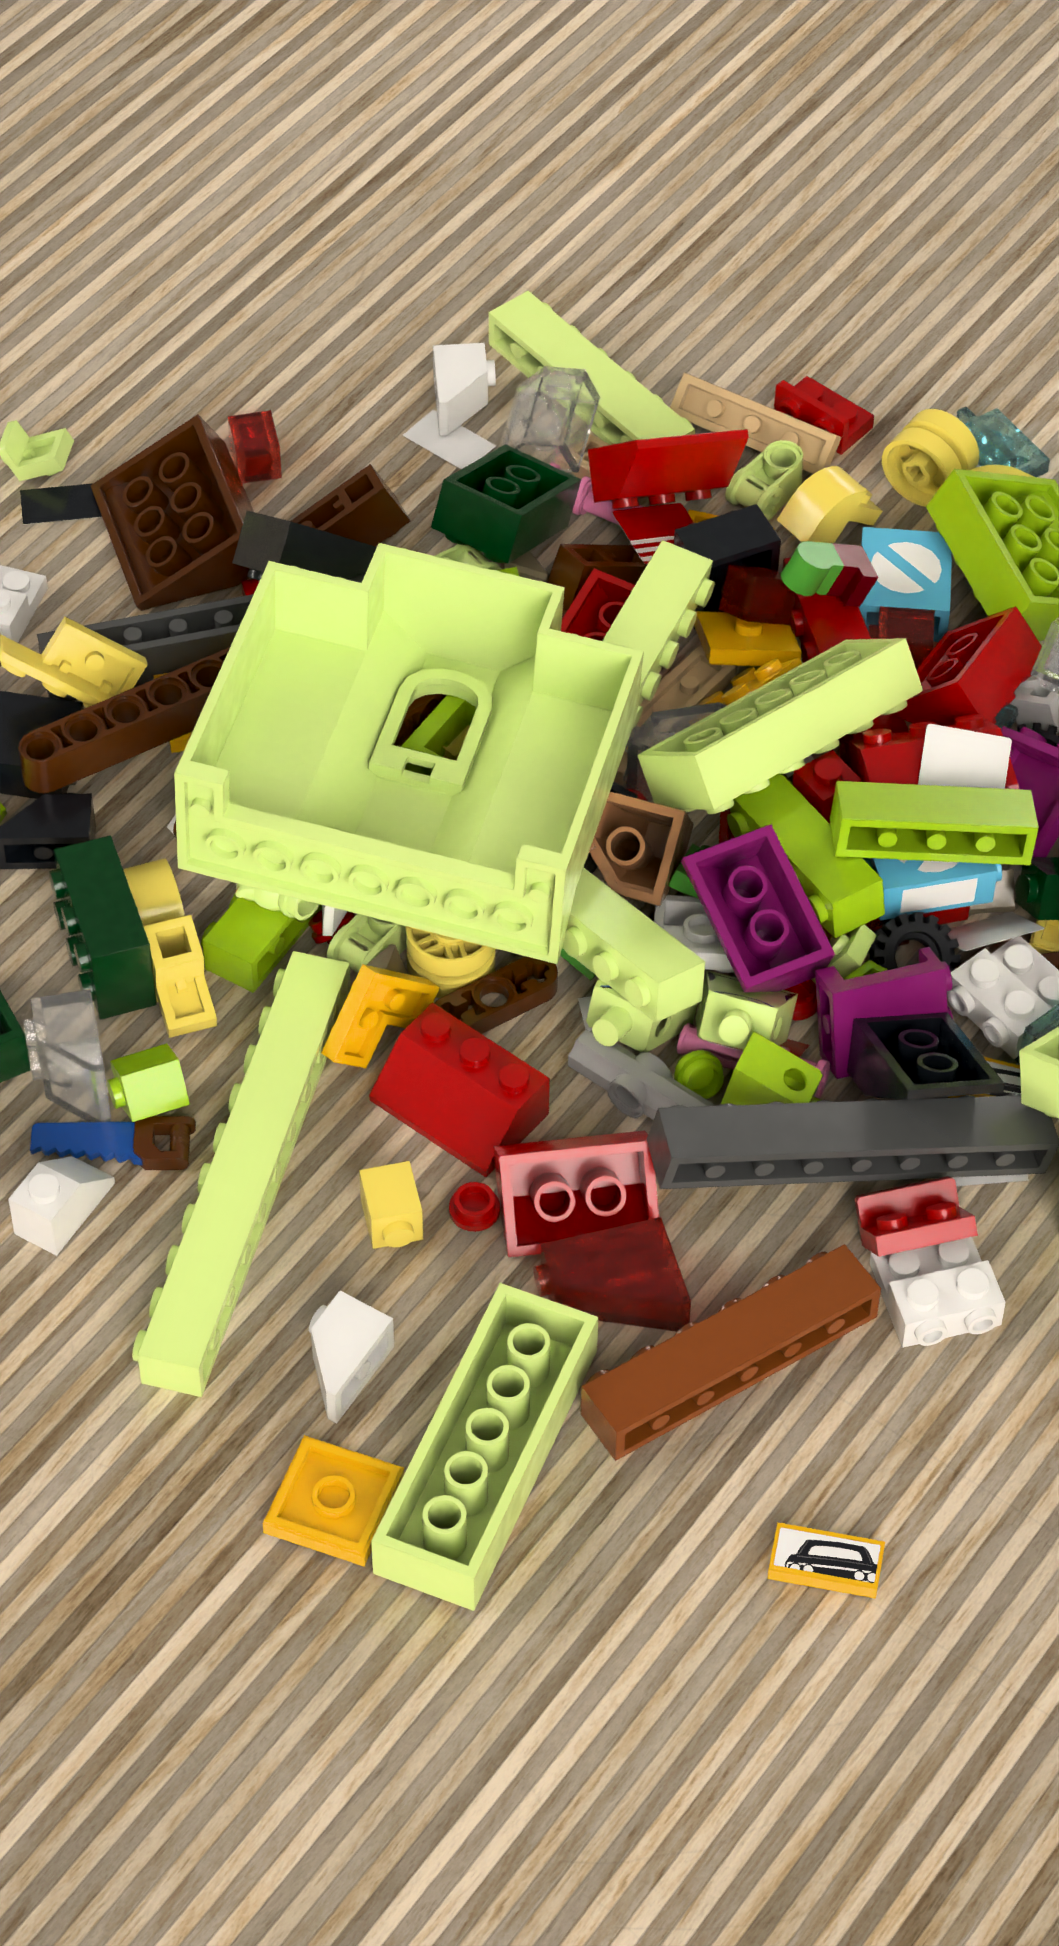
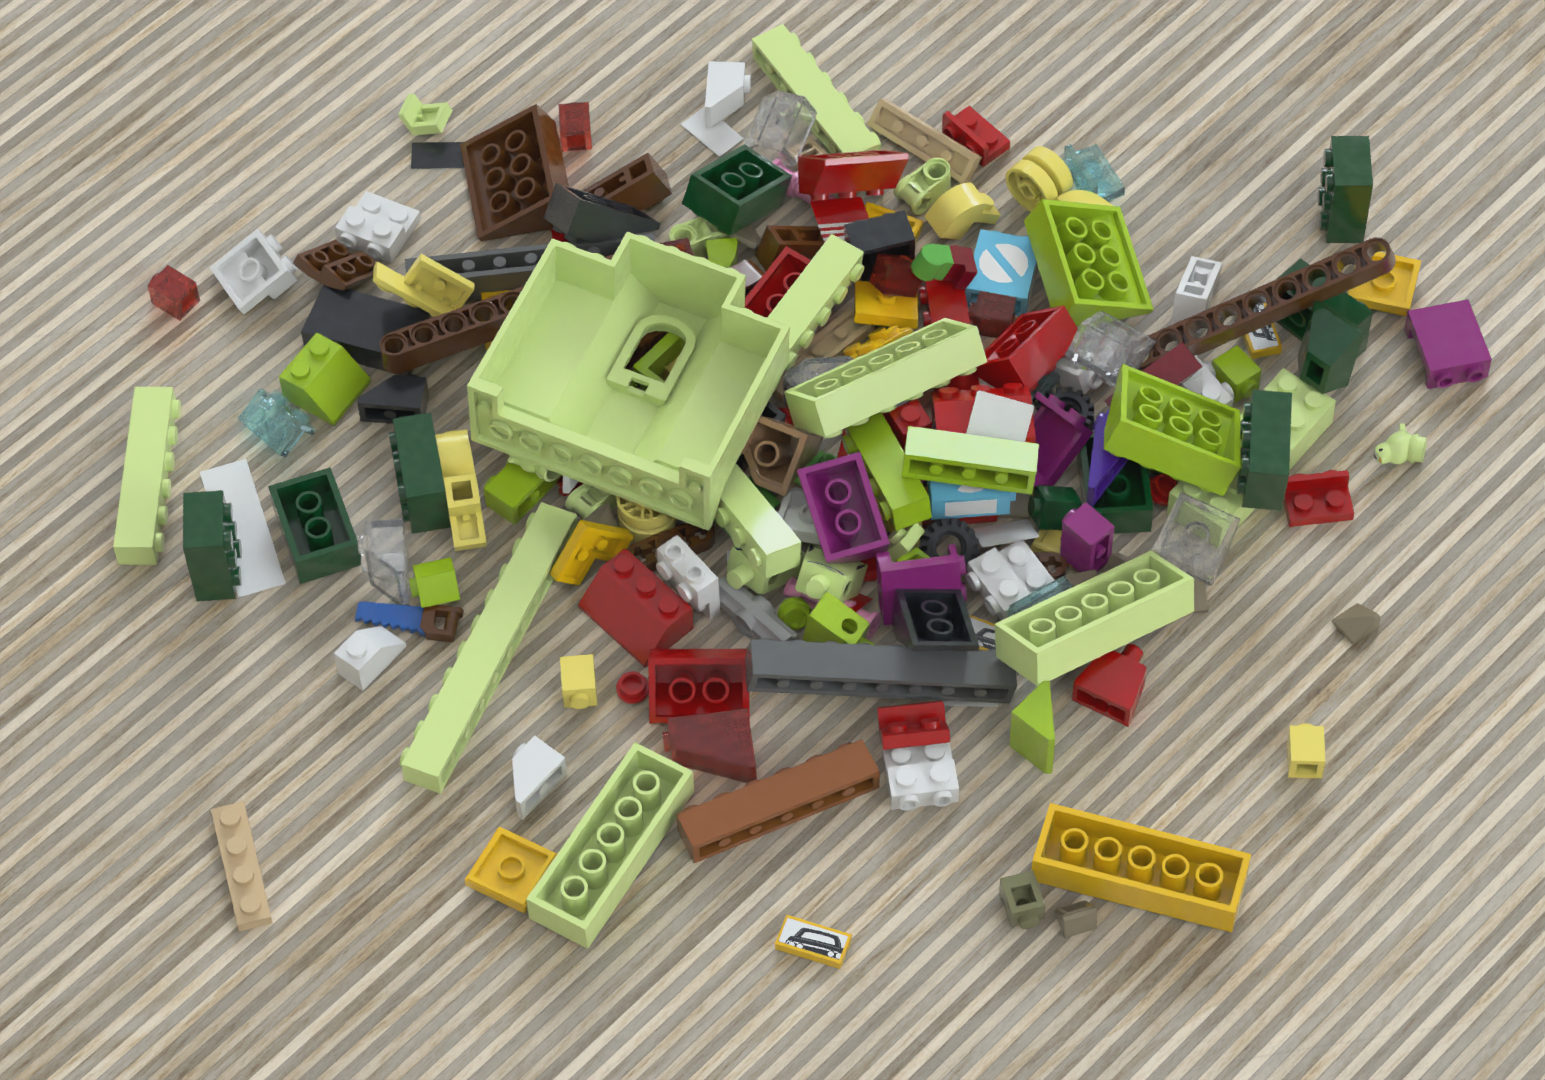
camera: 10 degrees right, 5 degrees up
none -> white plate [656,535,721,620]

